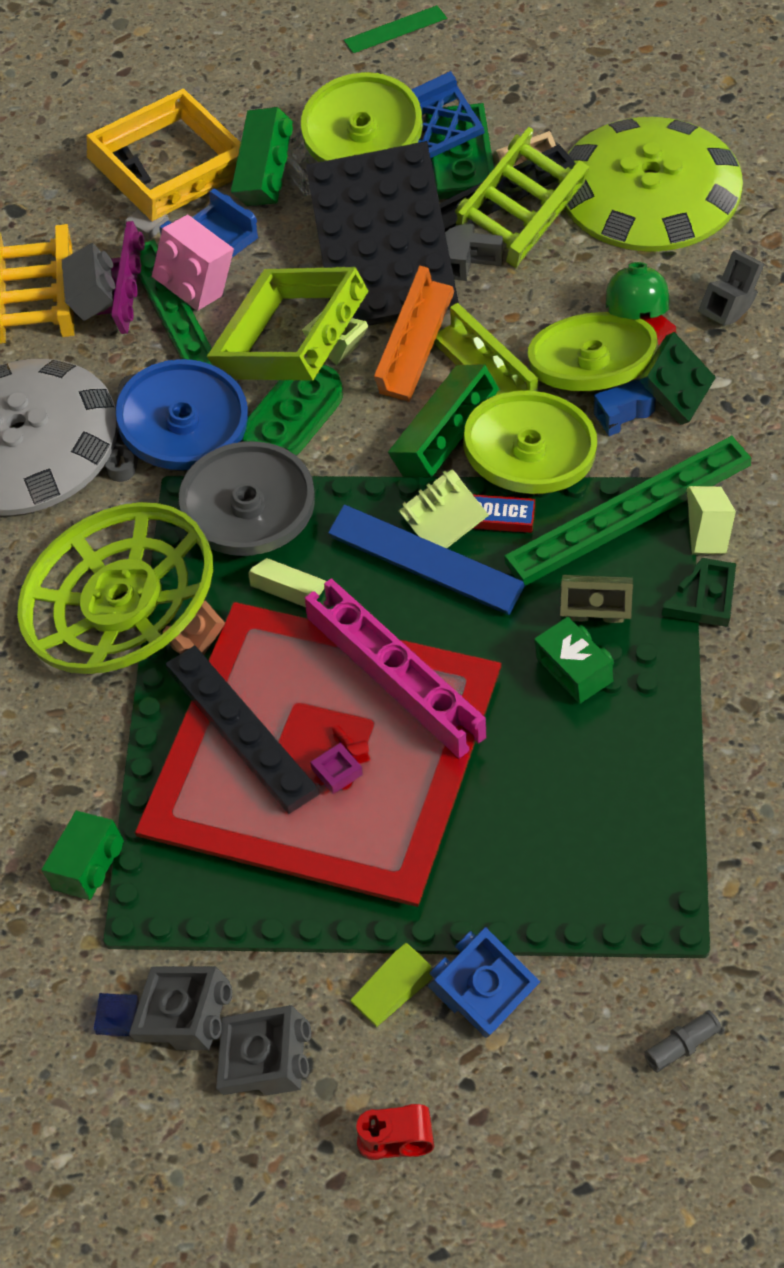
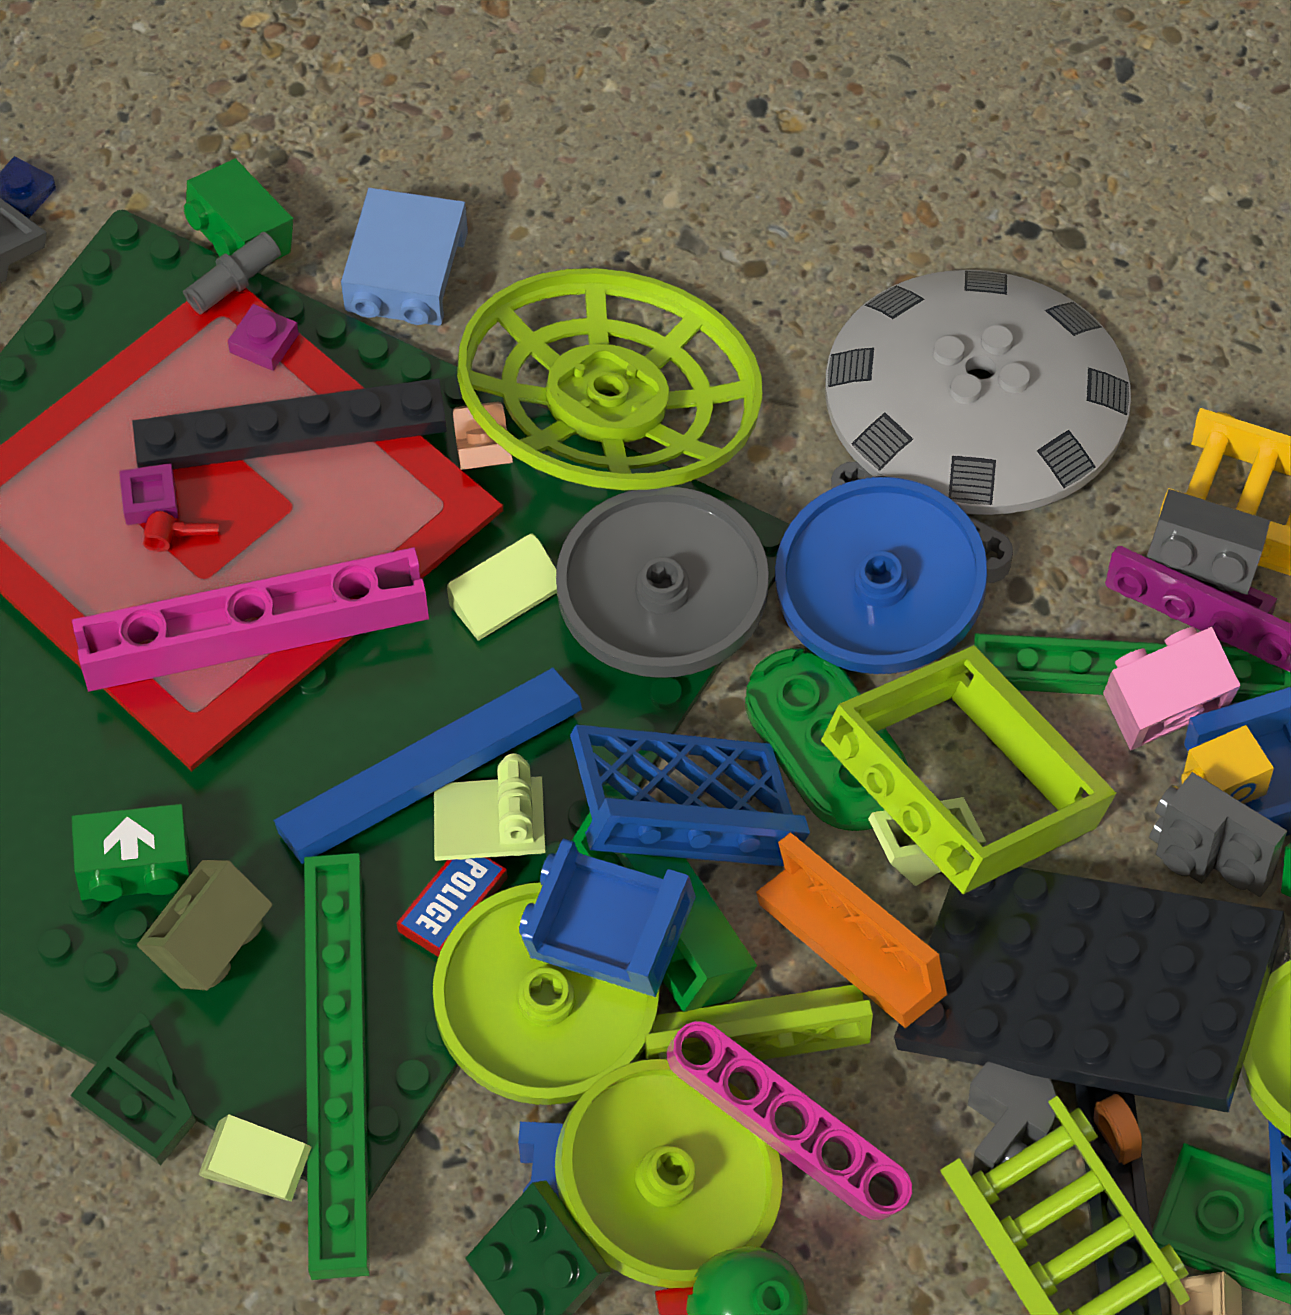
camera: 115 degrees right, 5 degrees up
none -> dark grey pin [183,232,281,314]
none -> magenta plate [228,304,299,371]
none -> medium blue panel [341,188,468,326]
none -> blue panel [519,838,696,997]
none -> blue fence [570,725,810,866]
none -> dark pink beam [667,1021,912,1220]
none -> dark orange tile [1094,1094,1142,1165]
none -> dark grey plate [1149,772,1287,897]
none -> yellow brick [1181,725,1274,804]

